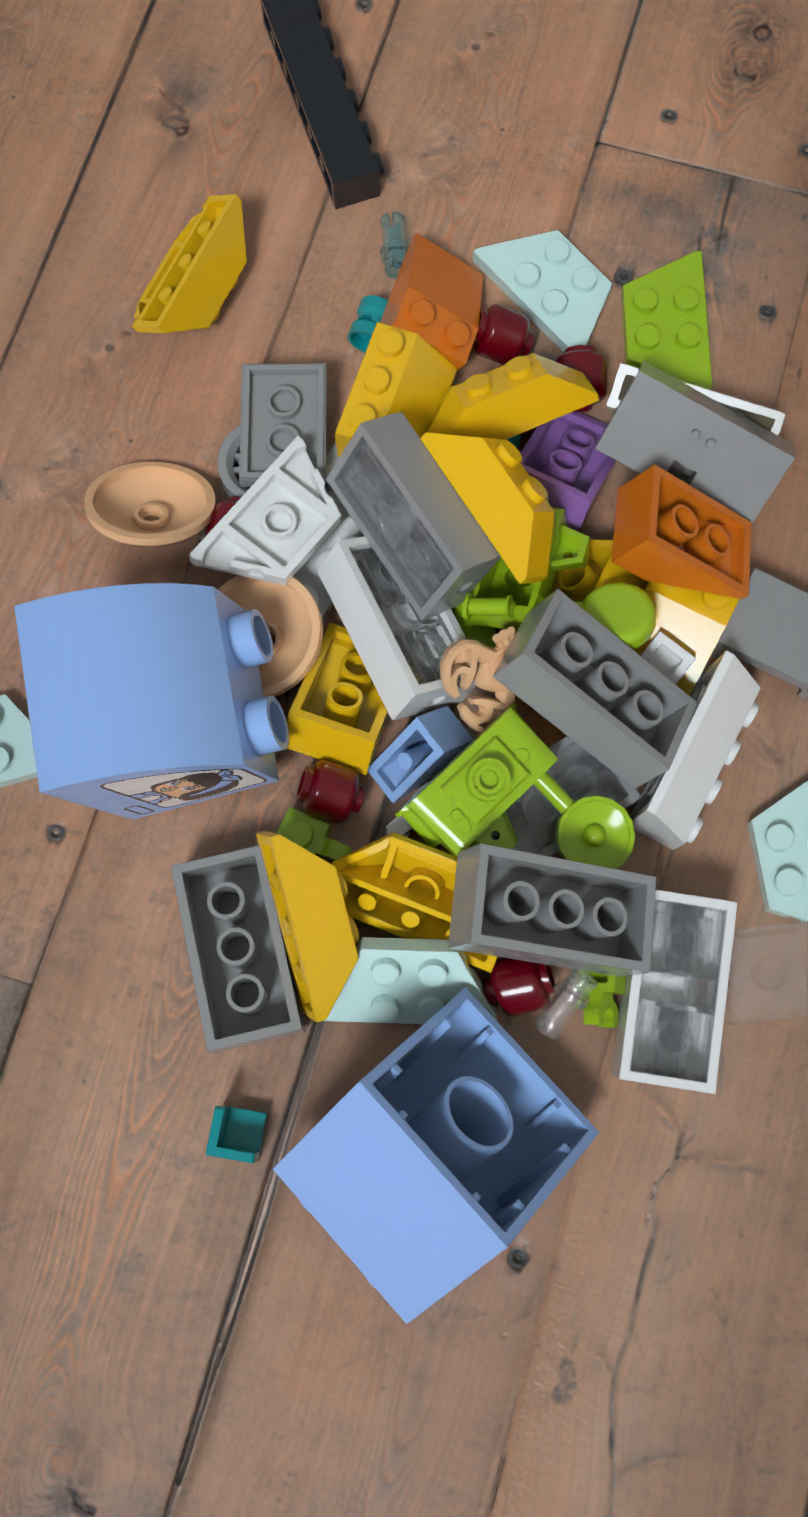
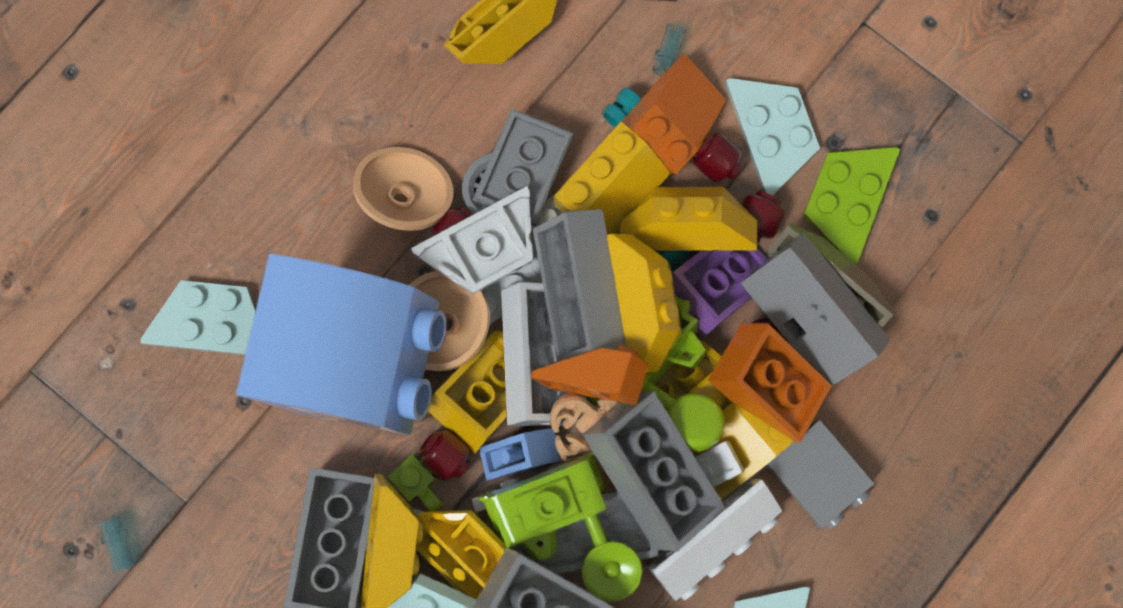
camera: 25 degrees right, 5 degrees up
none -> orange slope [530,346,649,406]

